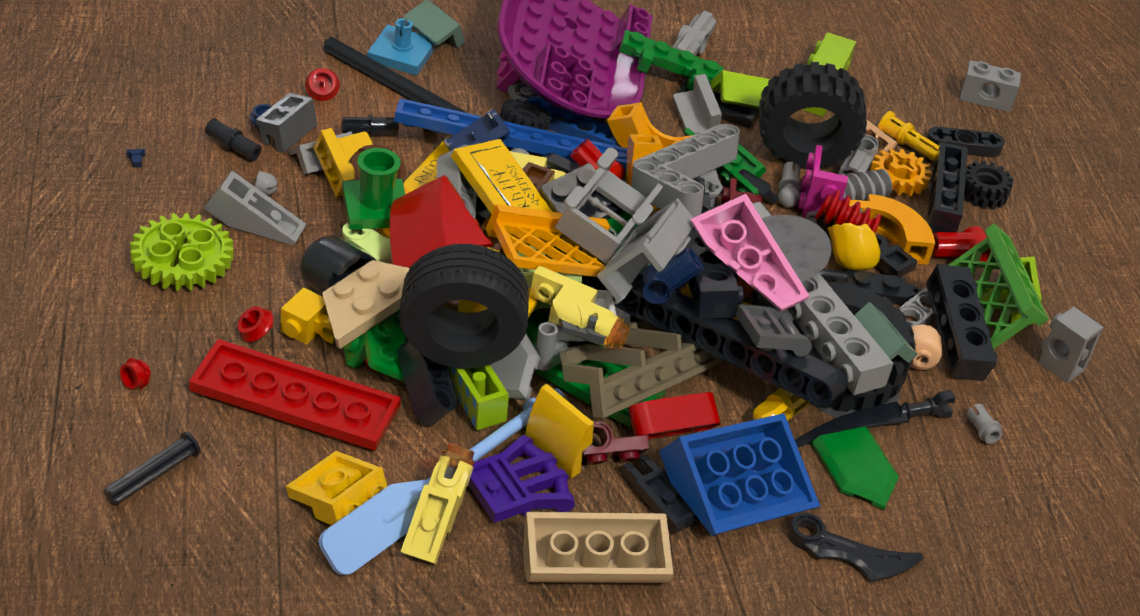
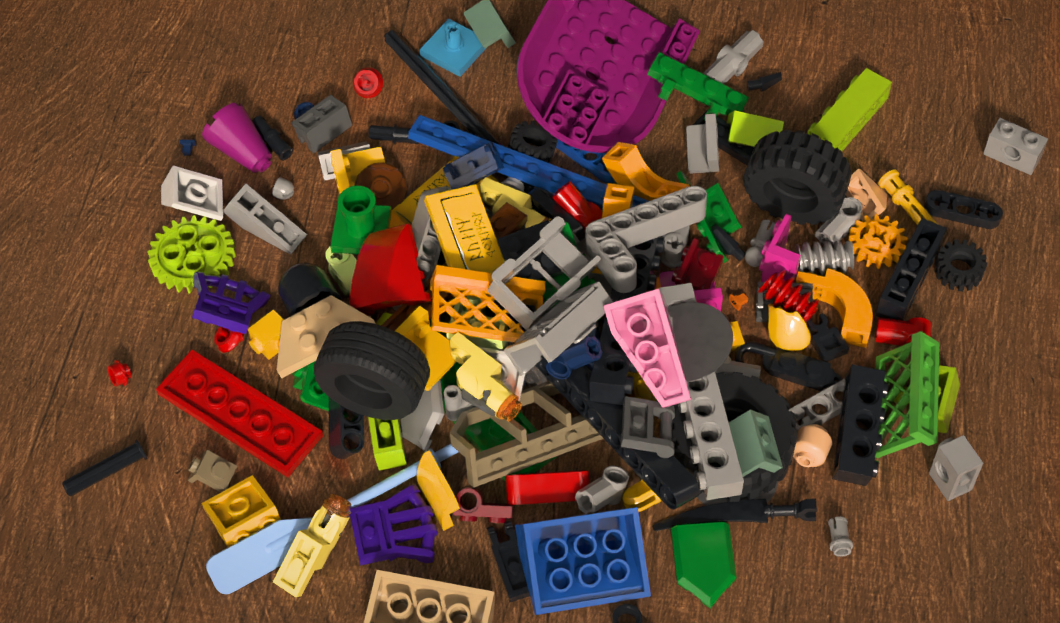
camera: 25 degrees right, 15 degrees up
none -> white slope [161,166,223,221]
none -> dark tan bracket [187,450,237,492]
none -> dark purple plate [192,272,270,334]
none -> magenta cone [202,103,272,173]
none -> light grey piece [575,466,629,514]
none -> black bar [747,72,782,92]

